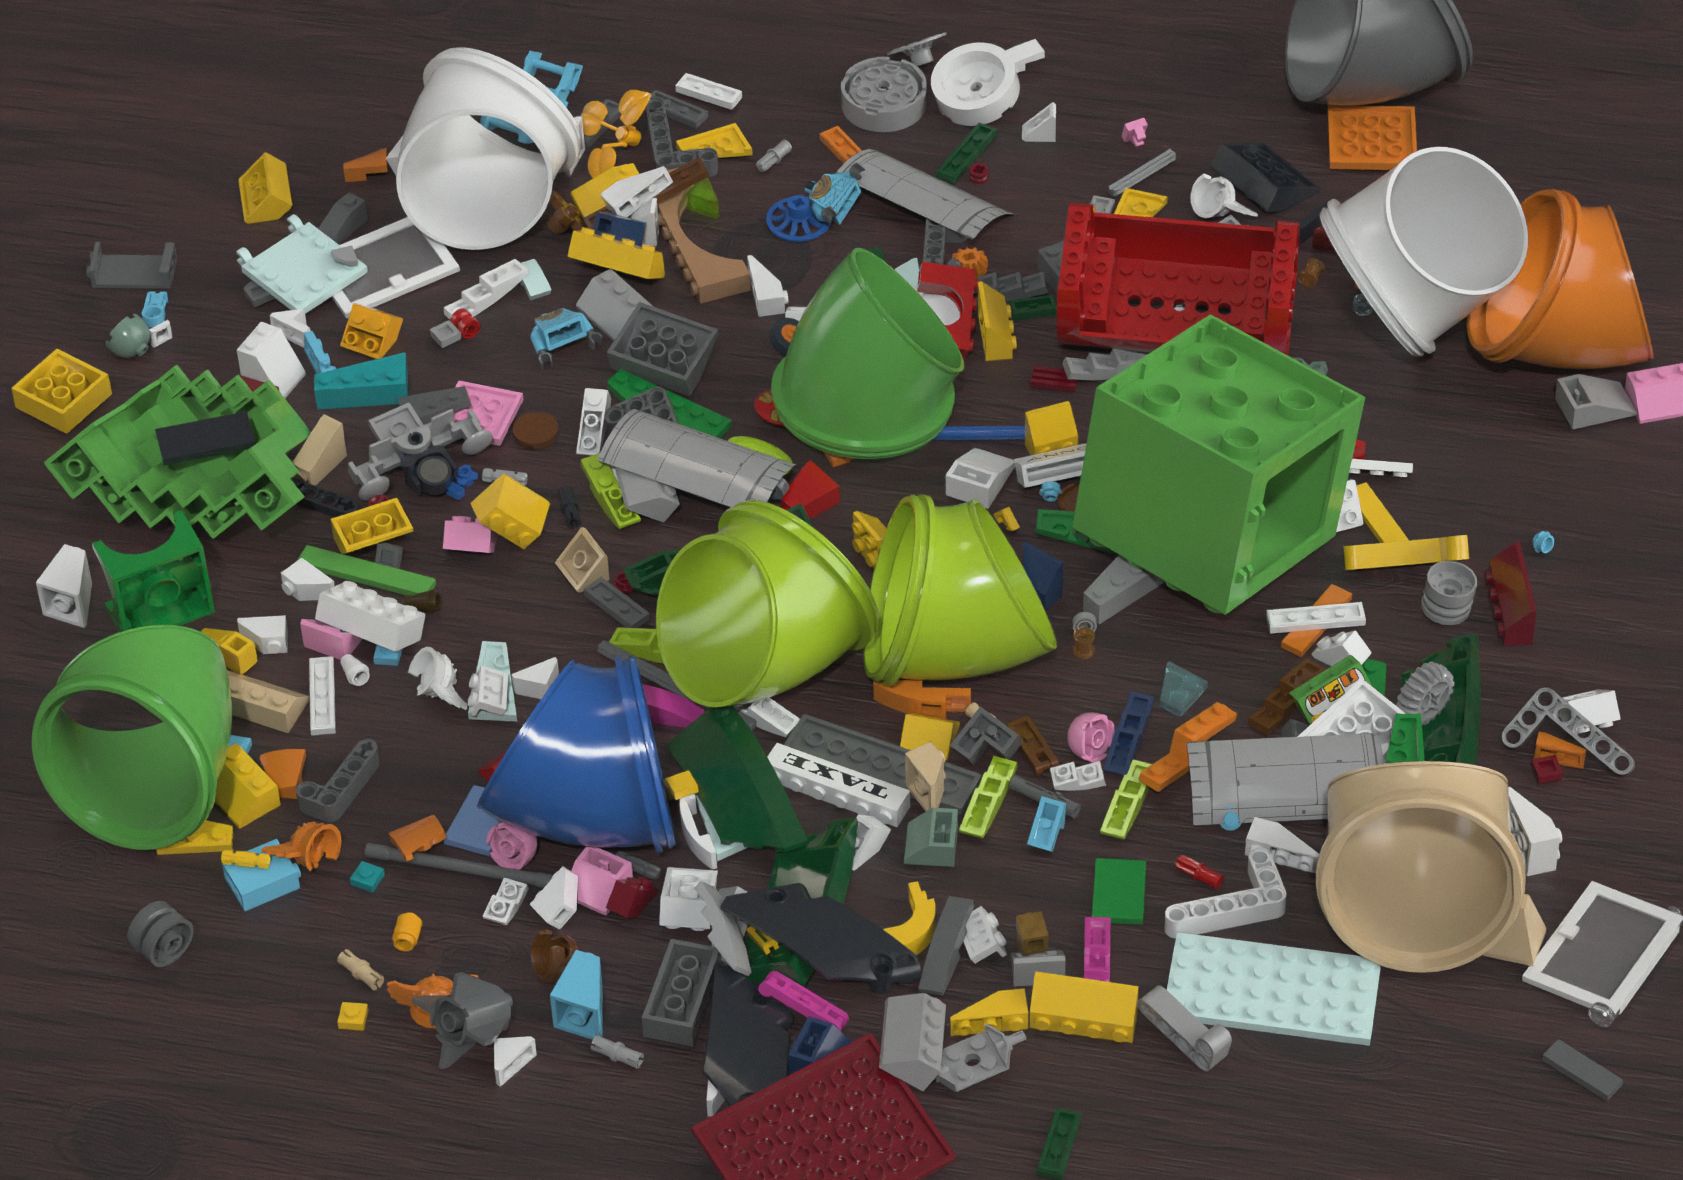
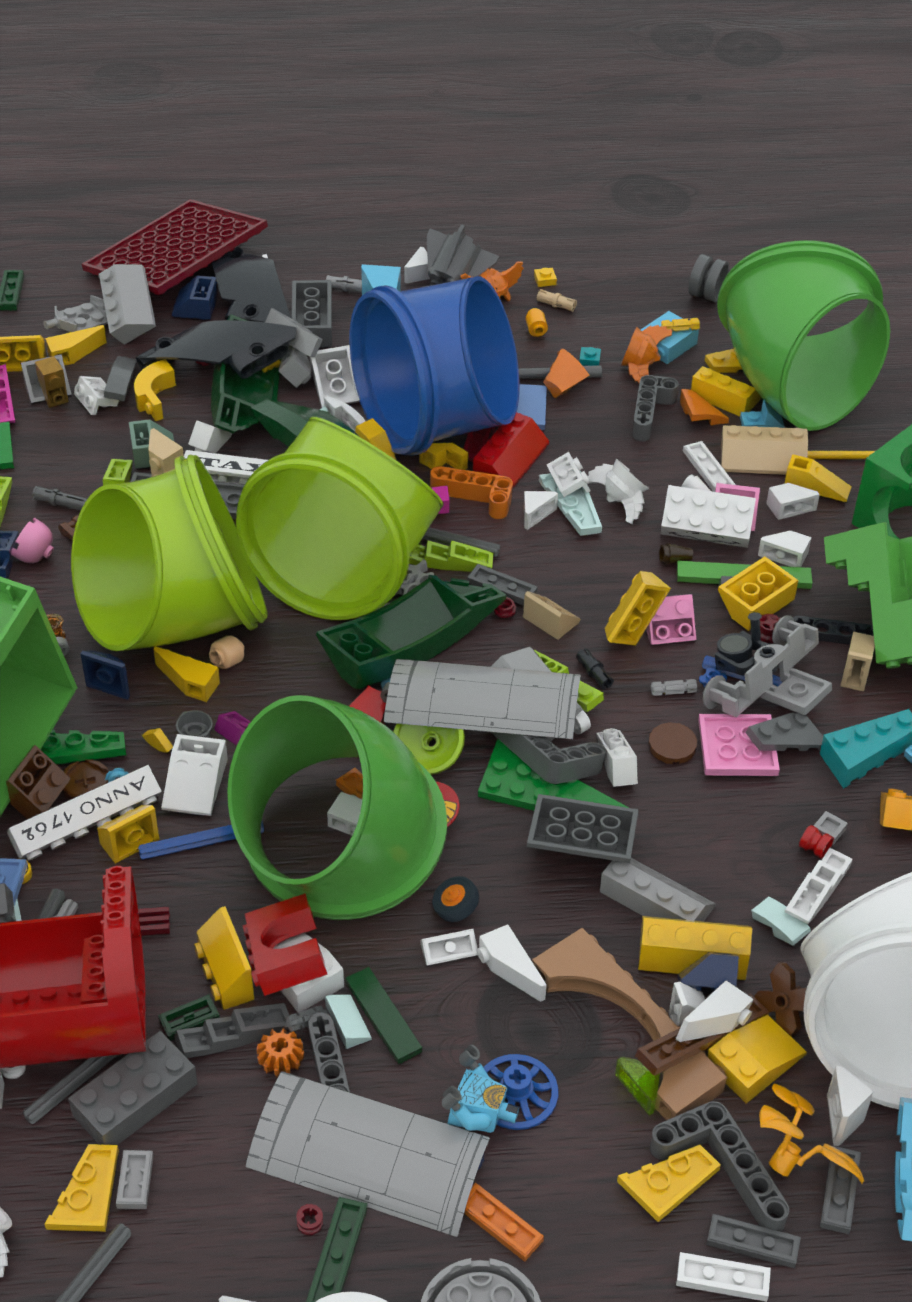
camera: 160 degrees right, 0 degrees up
medium azure torso [531,308,602,370] -> none
light grey axle [756,140,792,172] -> none
dark pink plate [758,971,849,1031] -> none
yellow slope [852,511,887,569] -> none
medium azure slope [1027,796,1066,852] -> none
white slope [1050,761,1106,791] -> none

